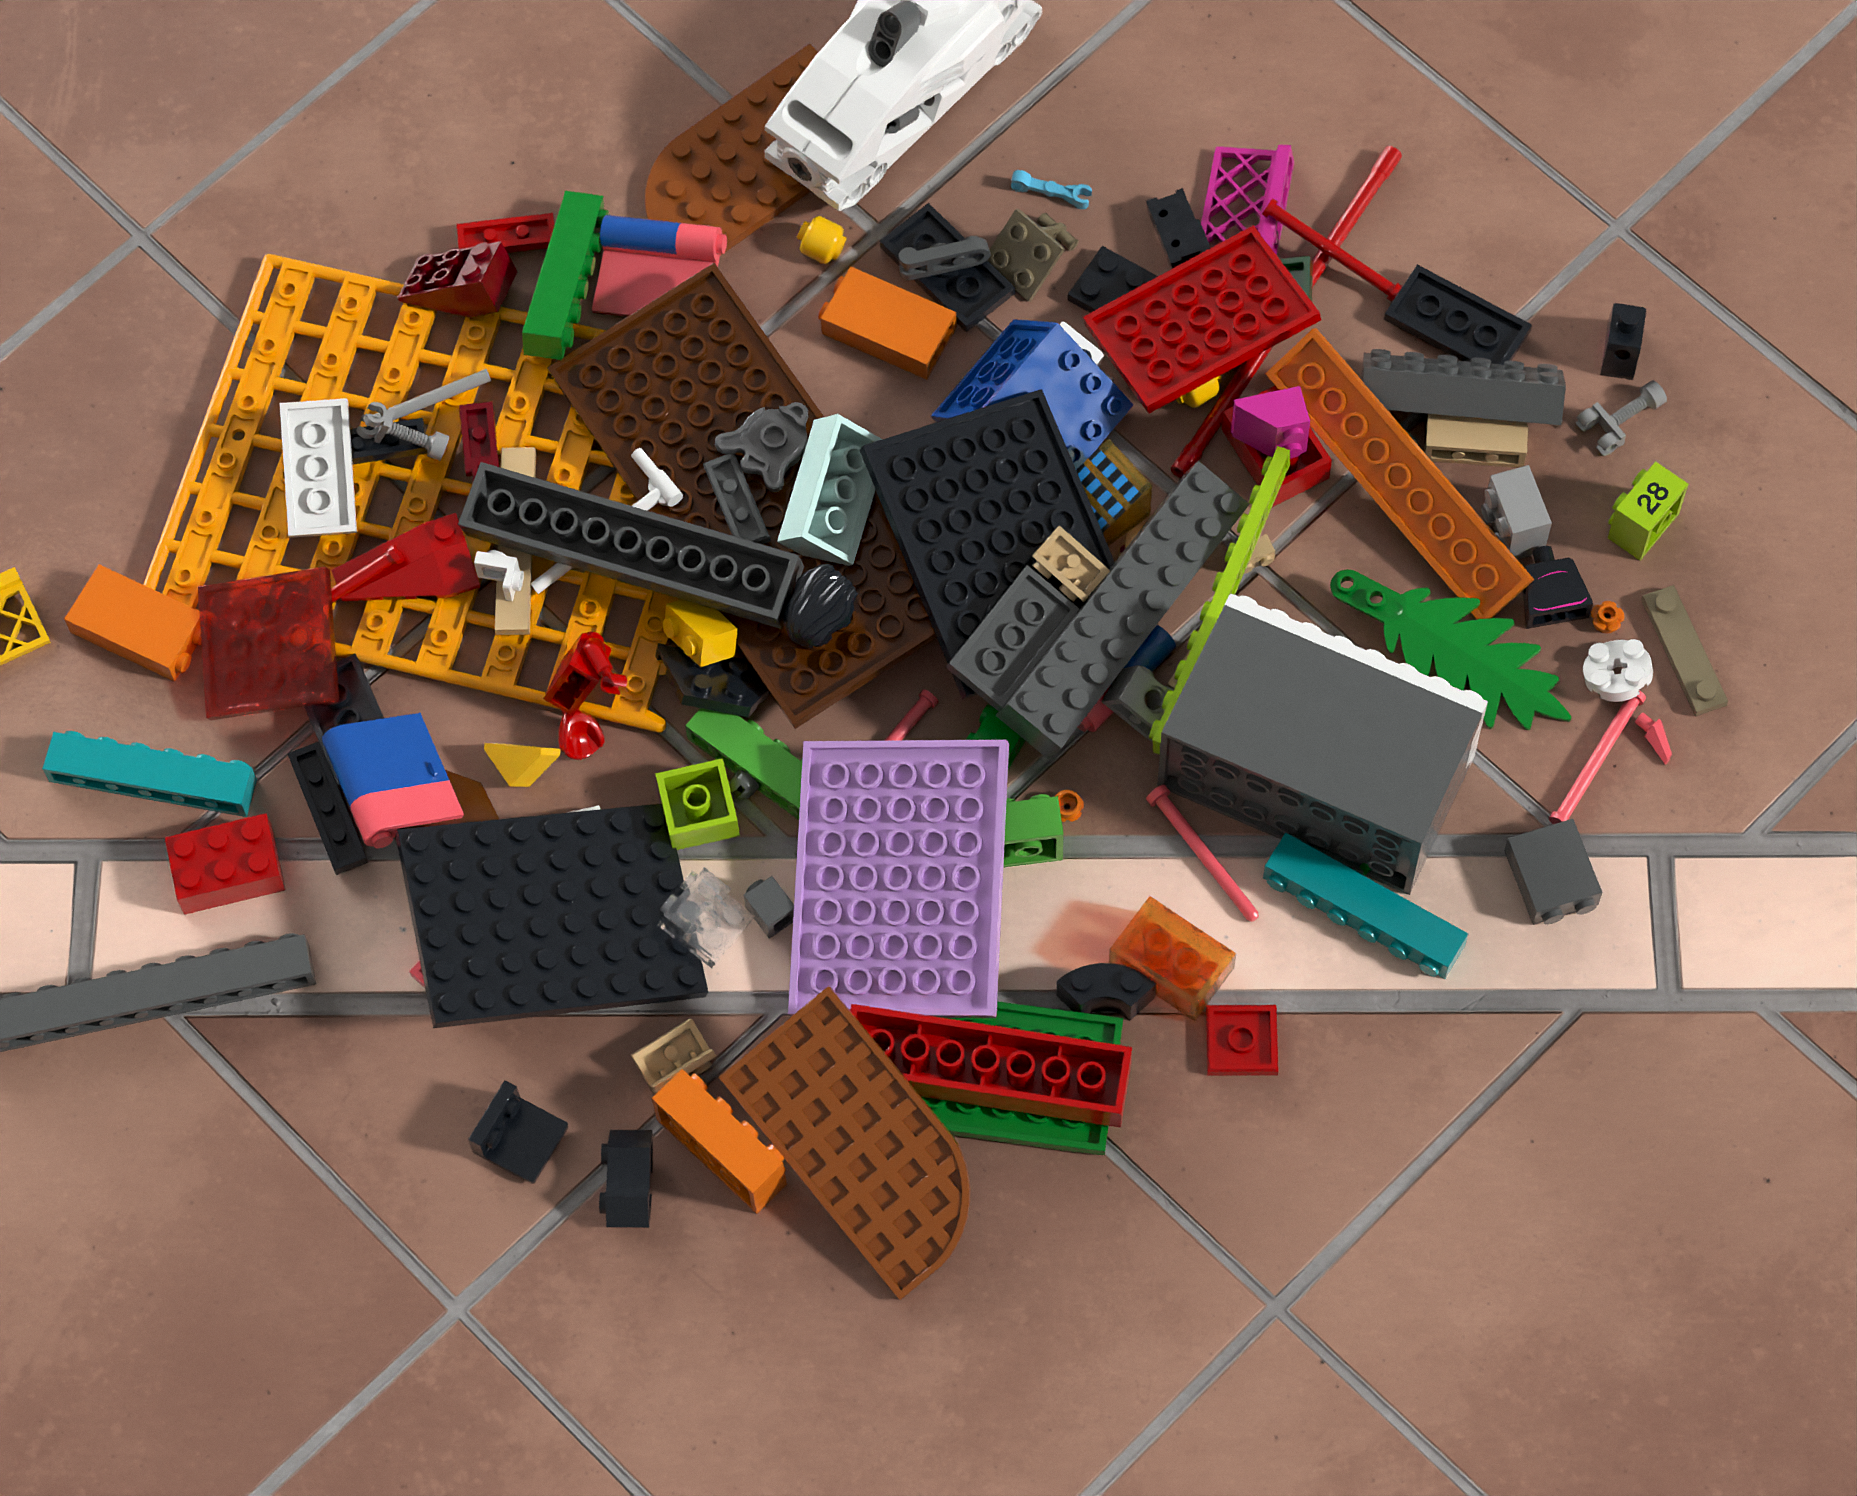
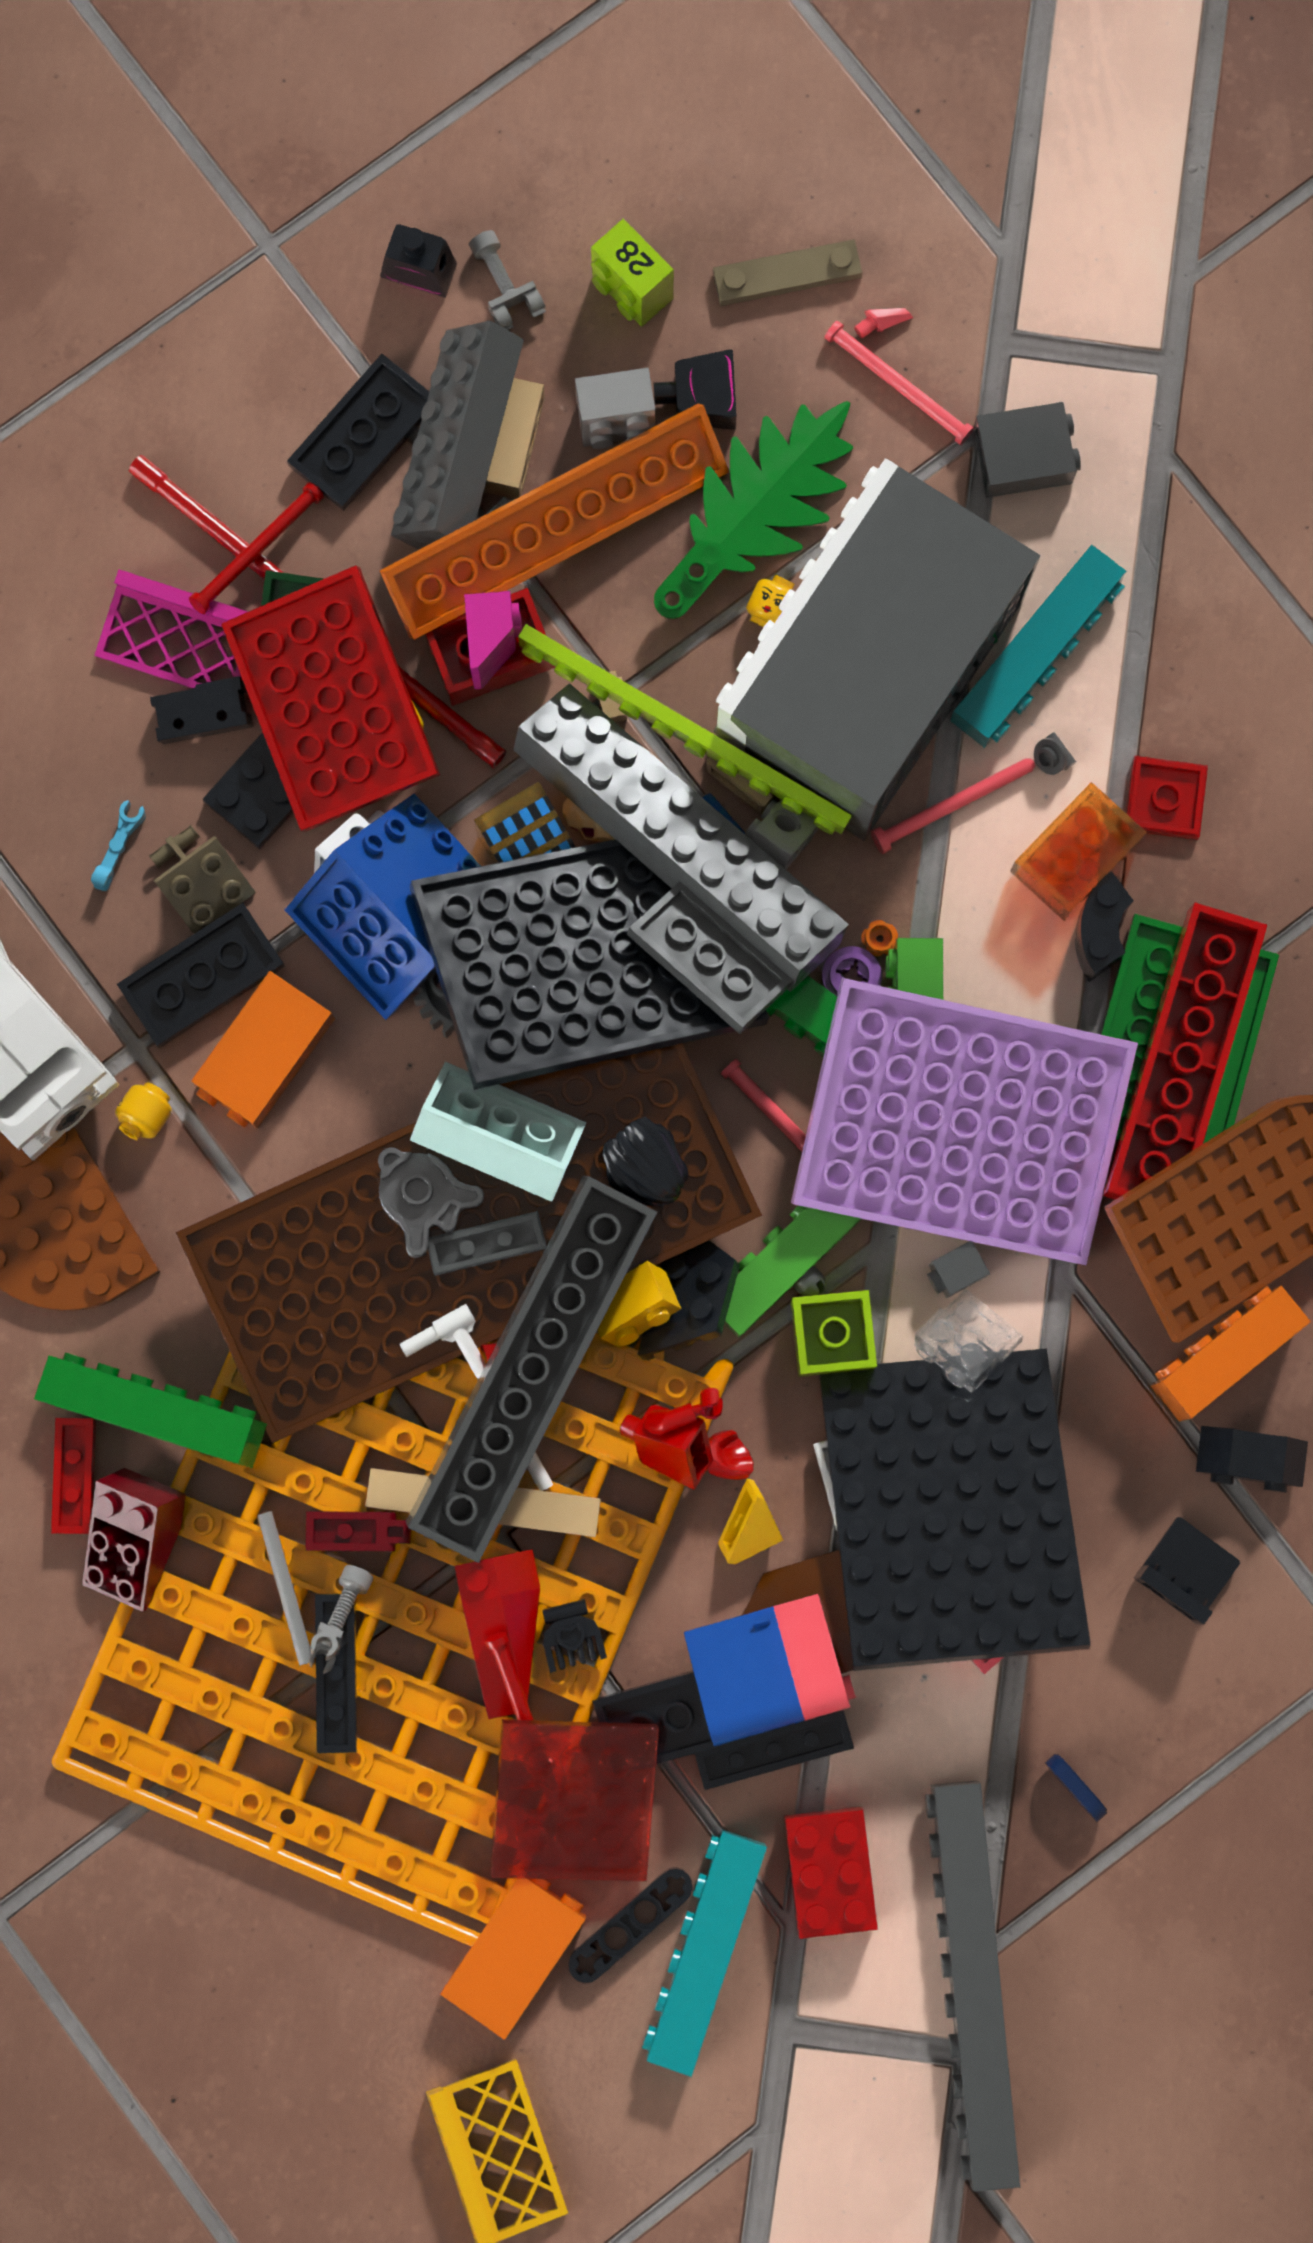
camera: 85 degrees left, 15 degrees up
white plate [280,398,357,538] -> none
white bracket [474,550,524,601] -> none
coral door [591,215,727,317] -> none
tan bracket [630,1018,716,1093] -> none
dark grey plate [899,236,991,280] -> none
tan bracket [1032,525,1110,602] -> none
white plate [1583,639,1653,702] -> none
orange plate [1591,601,1624,634] -> none
none -> black piece [542,1599,607,1673]
none -> black beam [569,1867,693,1983]
none -> medium lavender gear [822,946,882,996]
none -> dark grey plate [1034,732,1077,775]
none -> dark blue tile [1045,1754,1108,1822]

